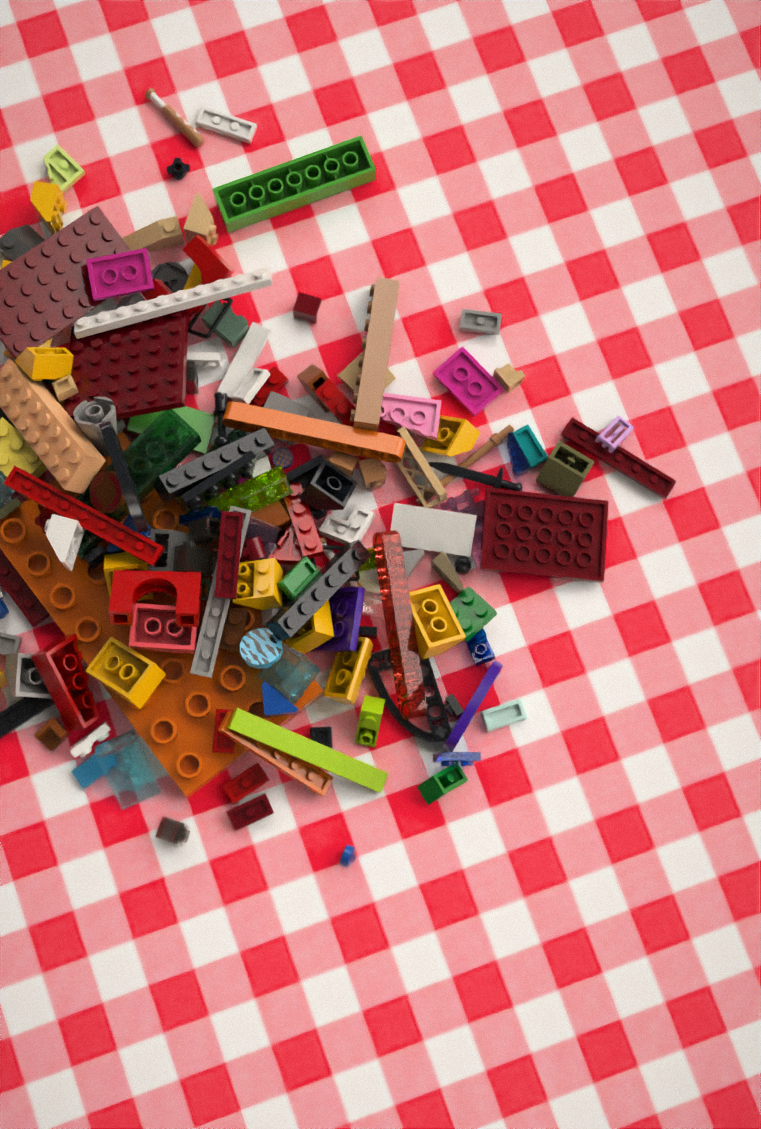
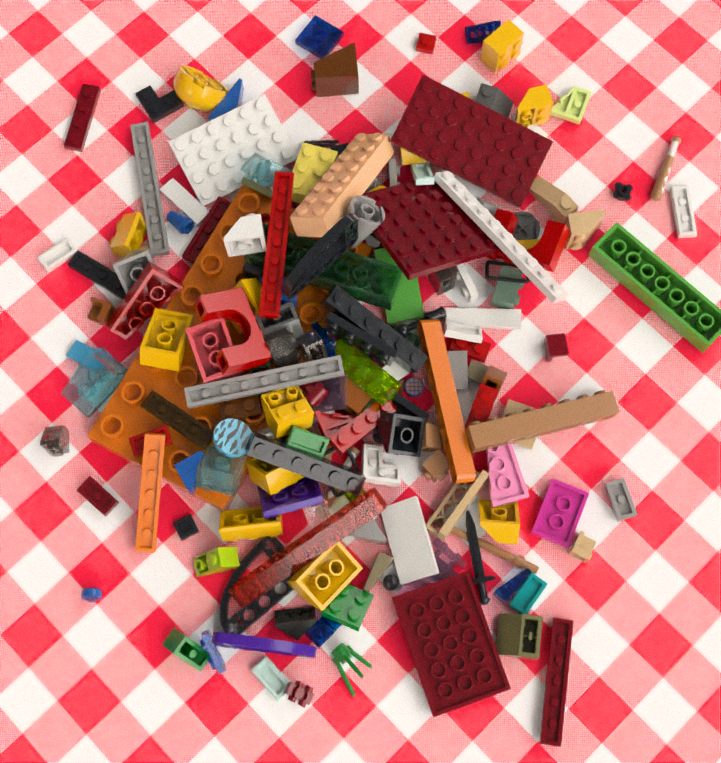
camera: 70 degrees right, 5 degrees down
yellow slope [15,347,74,381] -> none
tan tile [52,374,79,402] -> none
white plate [70,721,111,758] -> none
dark pink plate [86,248,155,301] -> none
reddish brown tile [89,470,126,514] -> none
dark red plate [214,511,243,599] -> none
red plate [222,762,270,805] -> none
lime tile [227,708,389,793] -> none
black tile [358,626,377,639] -> none
dark grey plate [444,693,464,718] -> none
lavender tile [595,415,634,453] -> none
none -> dark brown tile [141,390,214,450]
none -> pearl dark grey slope [275,606,316,640]
none -> piece [284,680,314,708]
none -> green plant [331,643,372,696]
none -> light aqua tile [411,163,434,185]
none -> dark tan tile [468,360,489,385]

